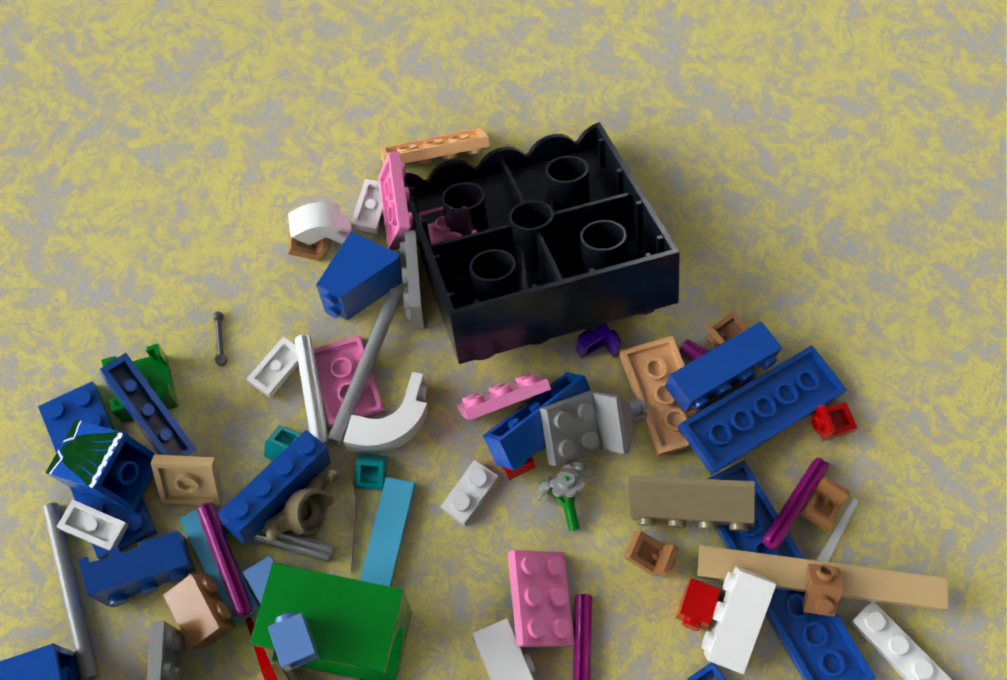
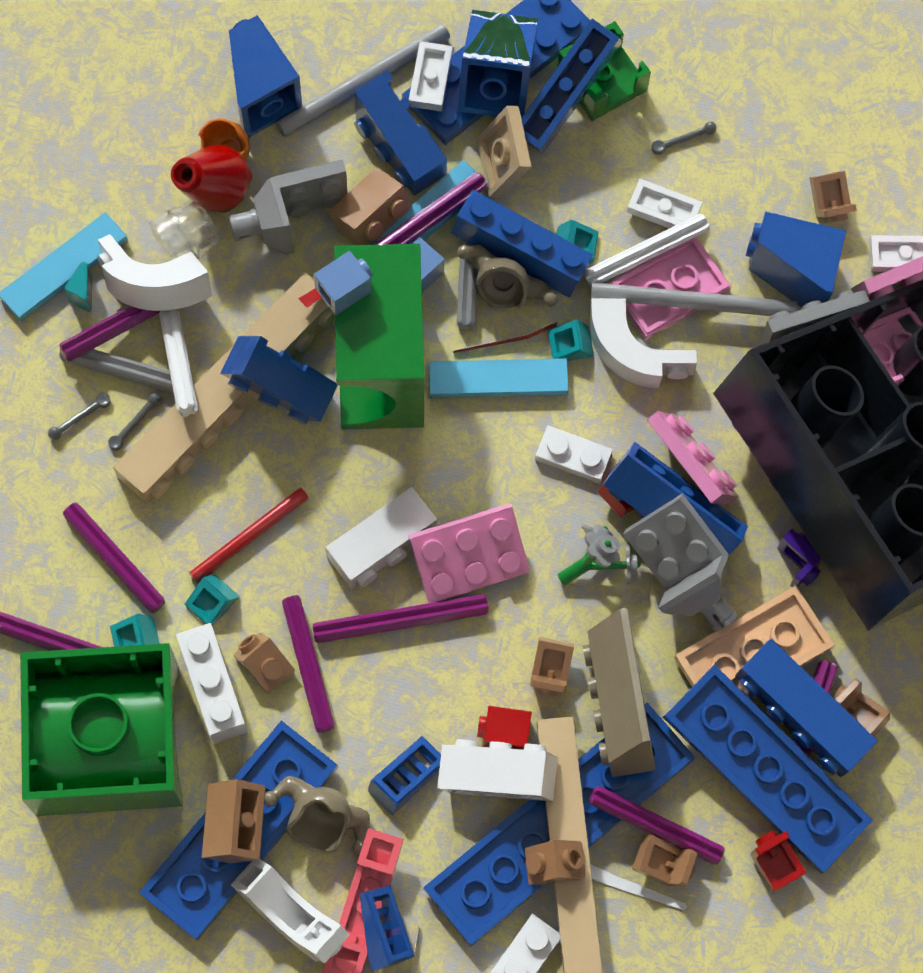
camera: 75 degrees right, 5 degrees up
white brick [288,202,351,245] -> none

